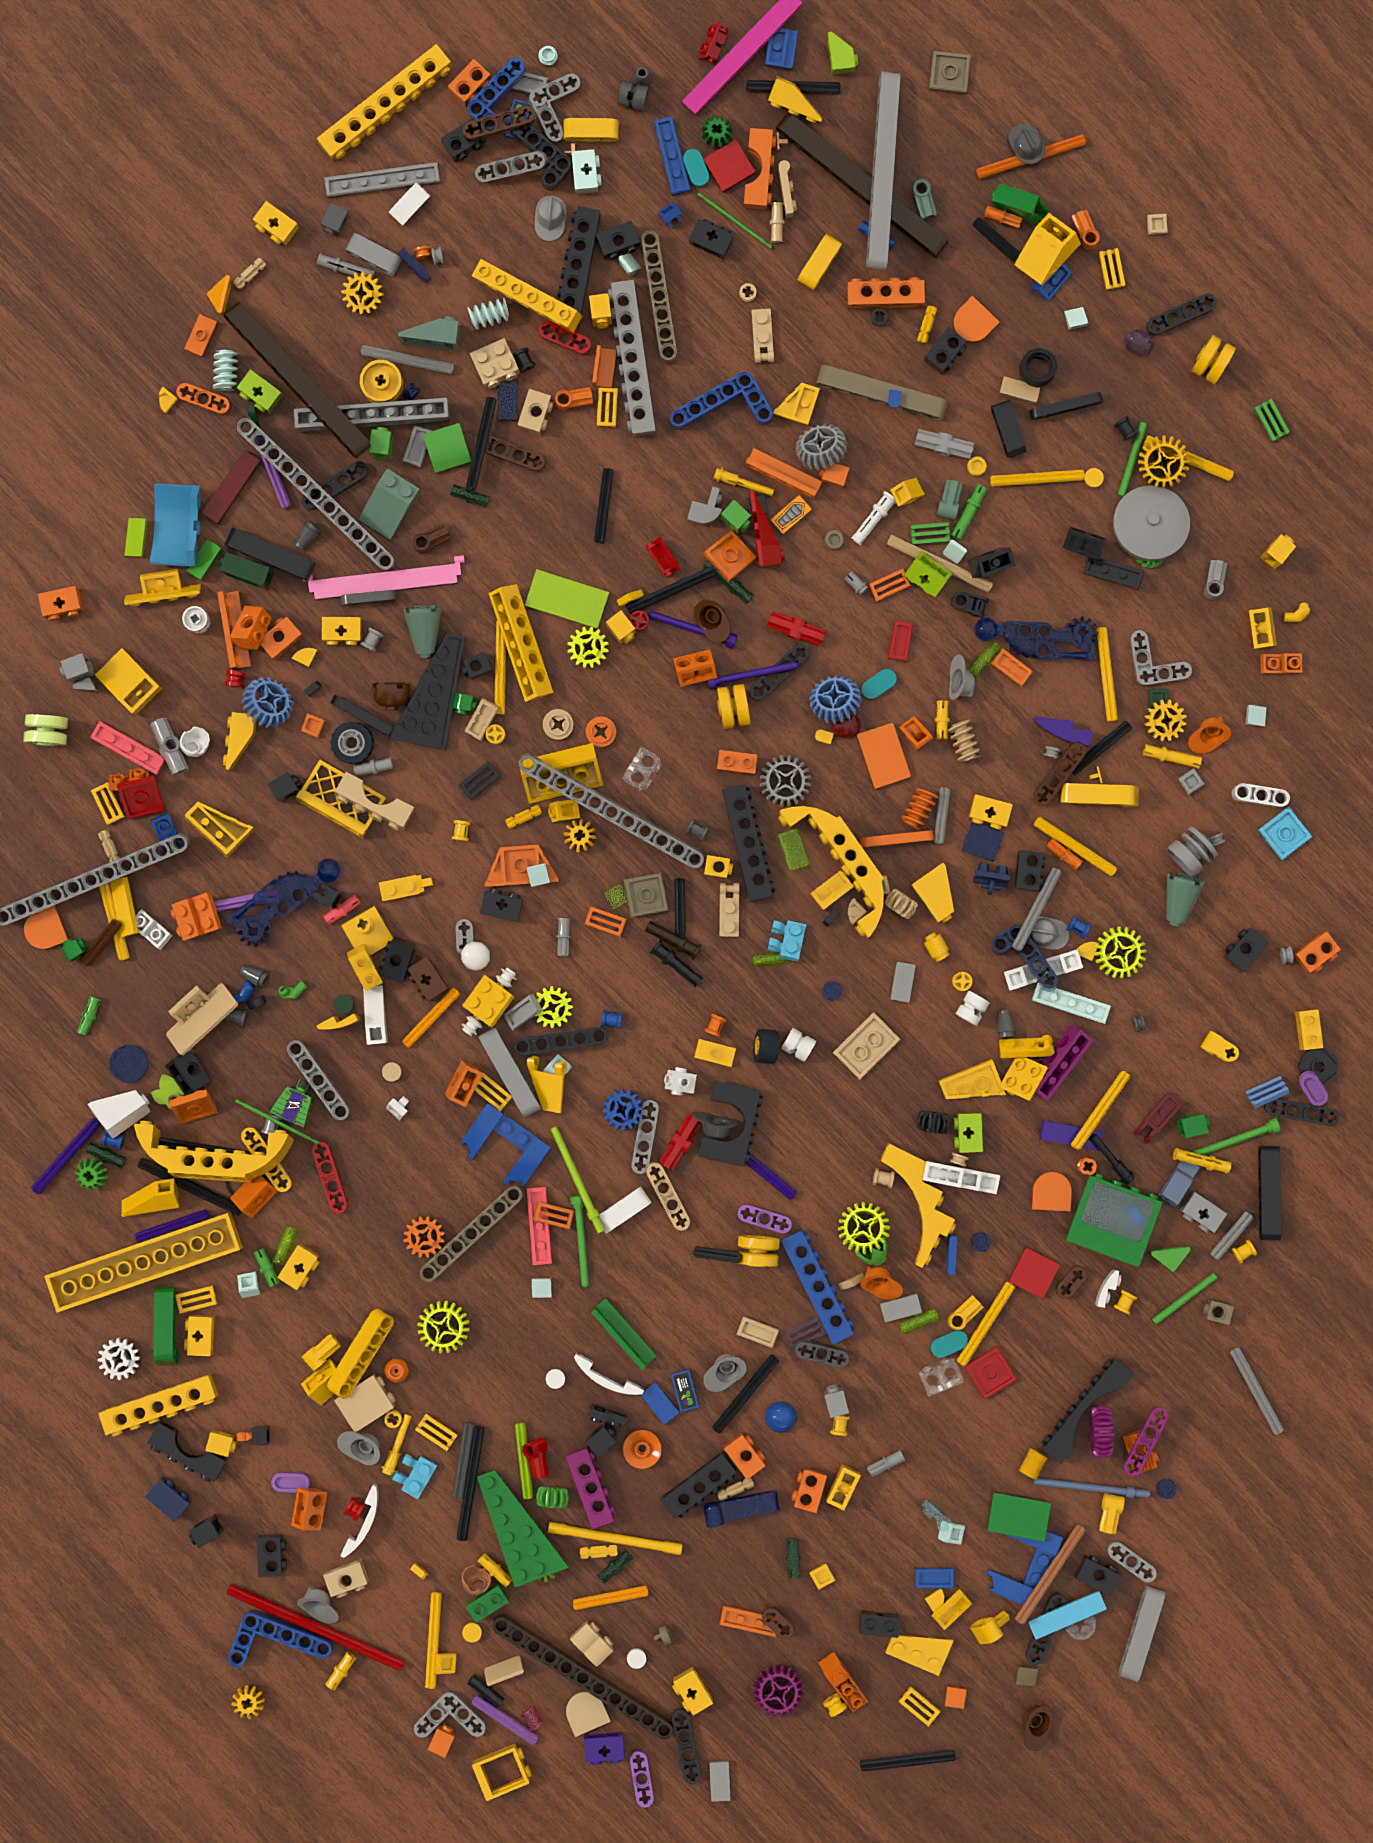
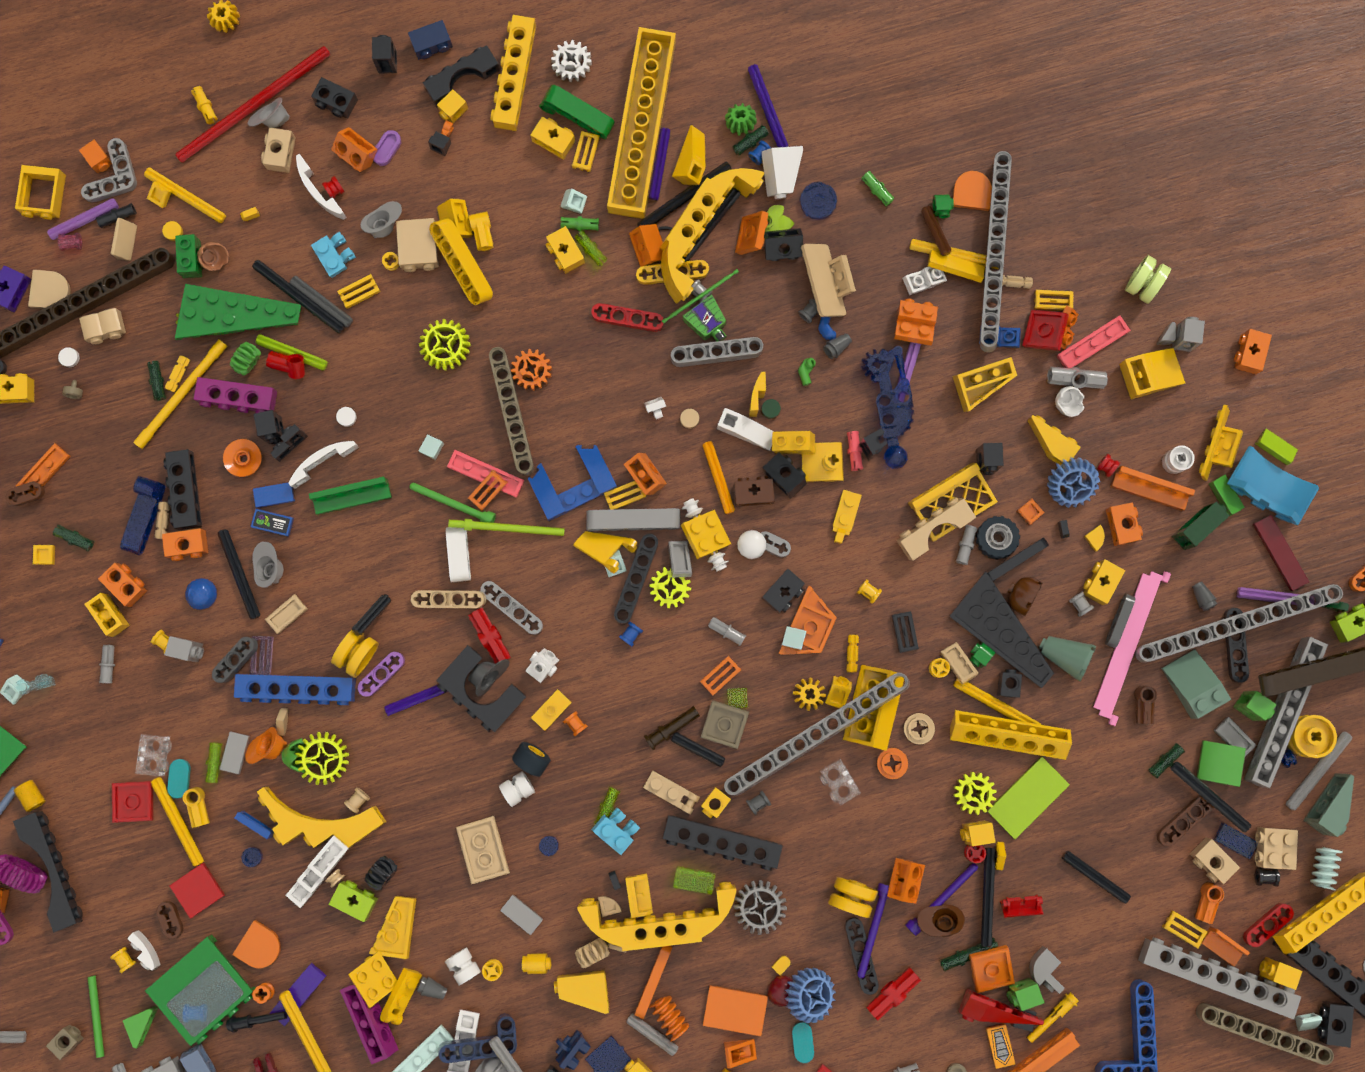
camera: 115 degrees right, 5 degrees down
black beam [224,527,316,581] -> none
blue beam [228,1610,334,1667] -> none
orange brick [229,606,272,650] -> none
black tile [247,995,267,1010] -> none
yellow pin [382,1414,412,1476] -> none
orange plate [384,1359,409,1383] -> none
yellow pin [477,1552,512,1588] -> none
light orange axle [573,1586,649,1610] -> none
blue gear [602,1089,645,1131] -> none
black pin [649,940,703,987] -> none
orange brick [717,750,758,775] -> none

